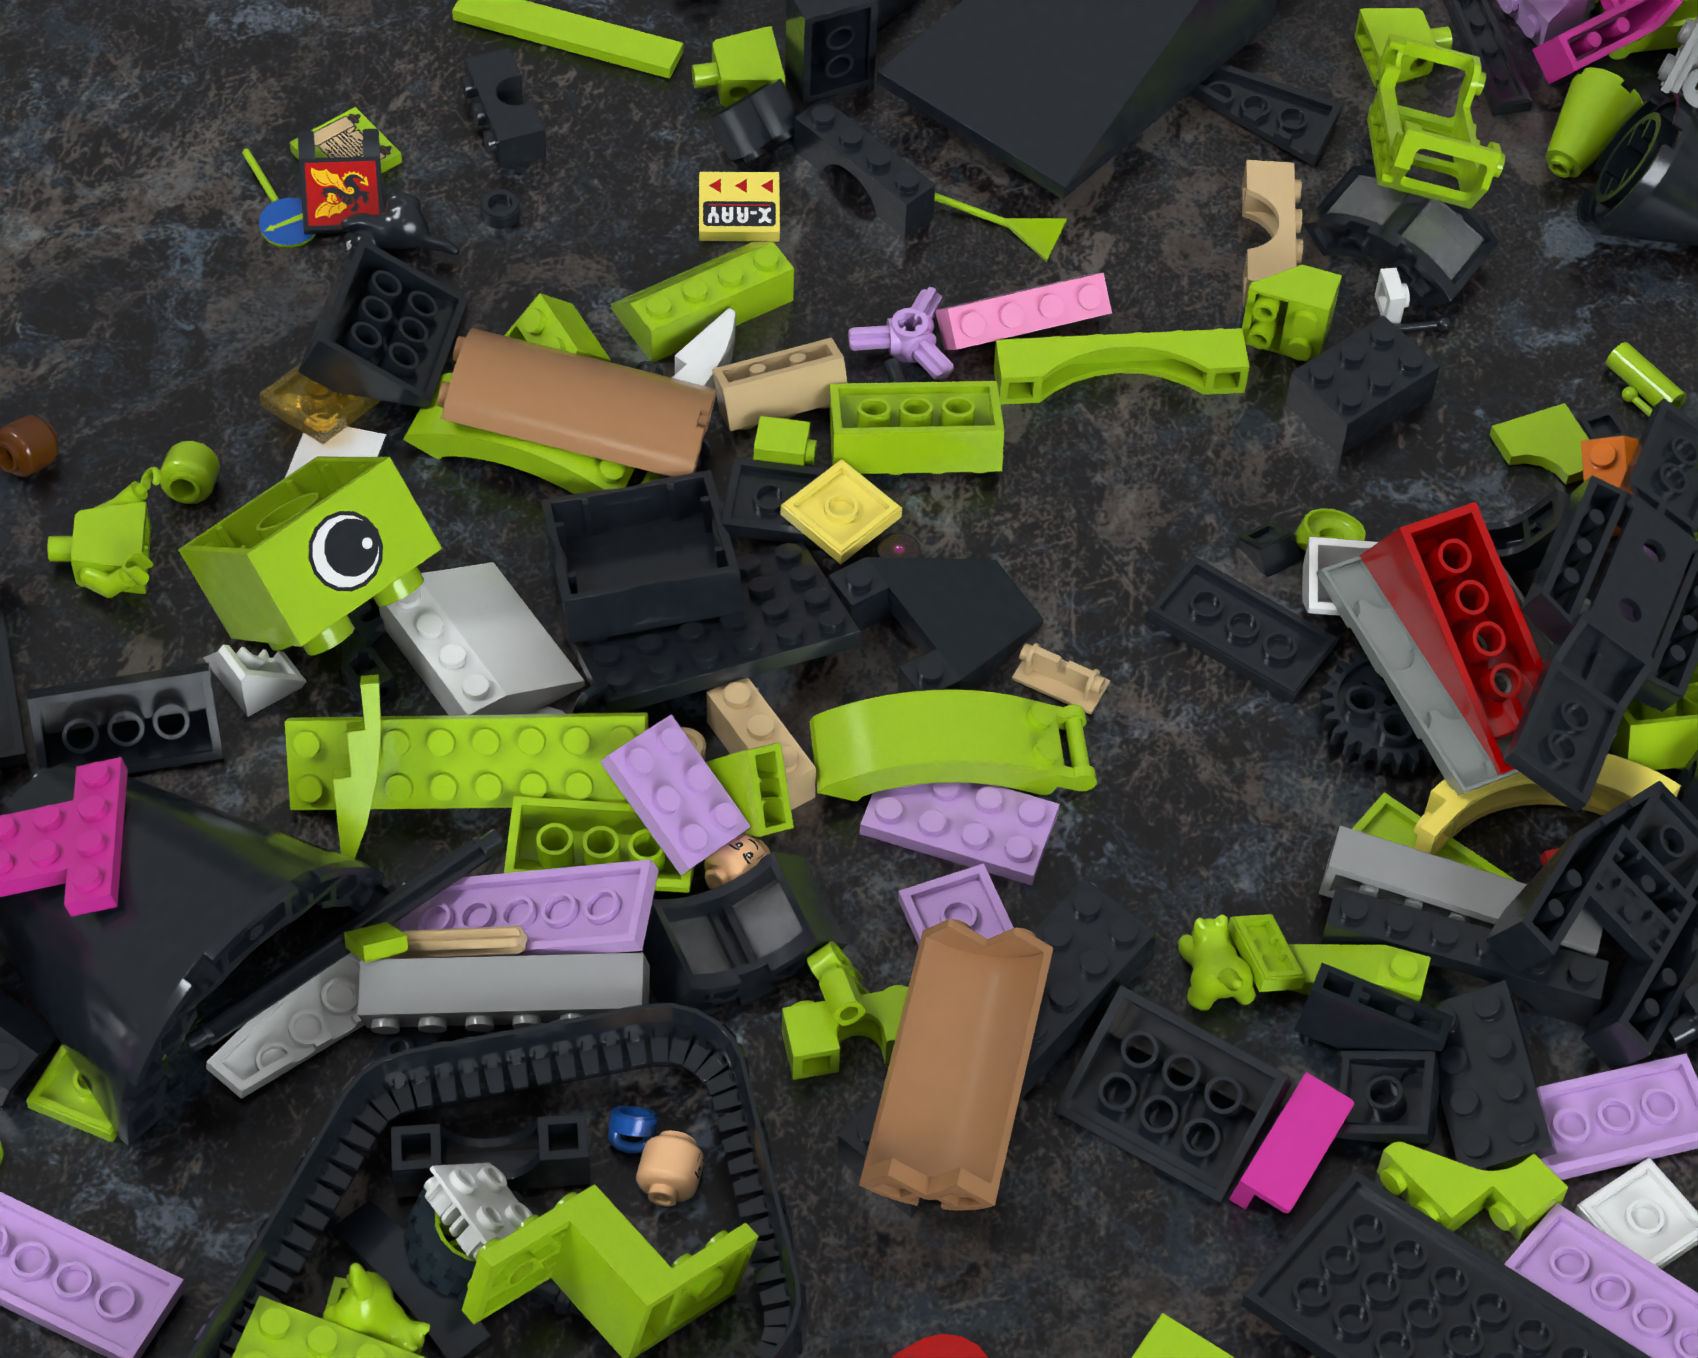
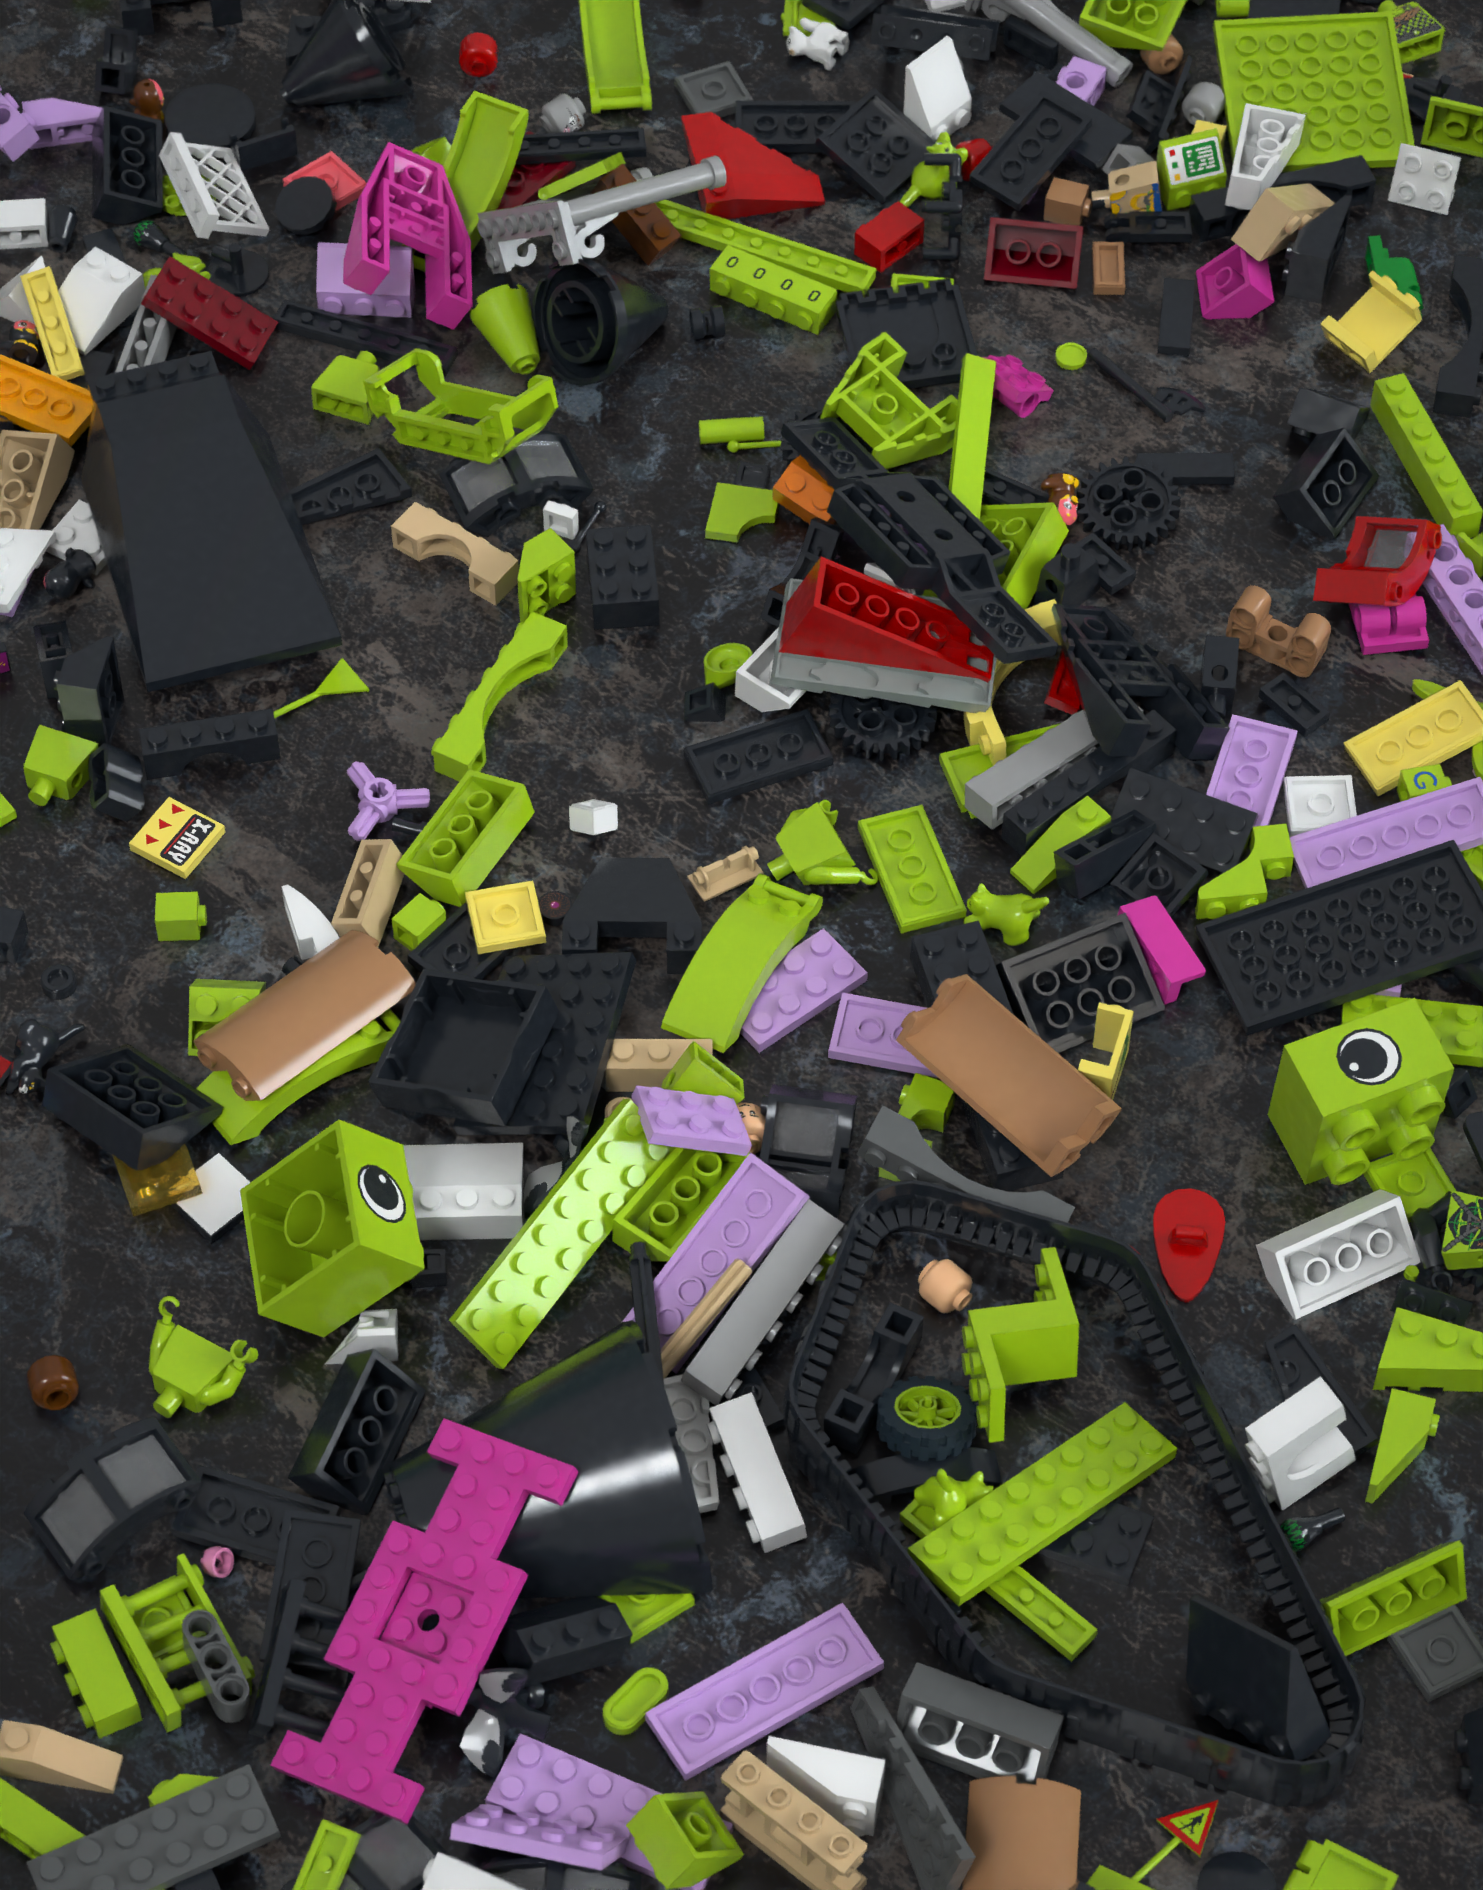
camera: 55 degrees left, 0 degrees up
lime head [160,441,220,504] -> none
lime slope [333,674,381,859] -> none
lime tile [344,922,408,963] -> none
white hinge [424,1163,532,1261] -> none
blue tile [608,1106,658,1154] -> none
lime slope [611,241,794,363] -> none
lime bar [807,941,869,1026] -> none
bright pink brick [935,273,1112,350] -> none
lime plate [1227,914,1306,992] -> none
none -> lime brick [155,892,207,941]
none -> white slope [569,799,618,835]
none -> white brick [707,1392,807,1553]
none -> lime torso [767,800,878,885]
none -> dark grey arch [856,1105,1075,1223]
none -> lime tile [858,805,967,933]
none -> light yellow panel [1078,1002,1134,1100]

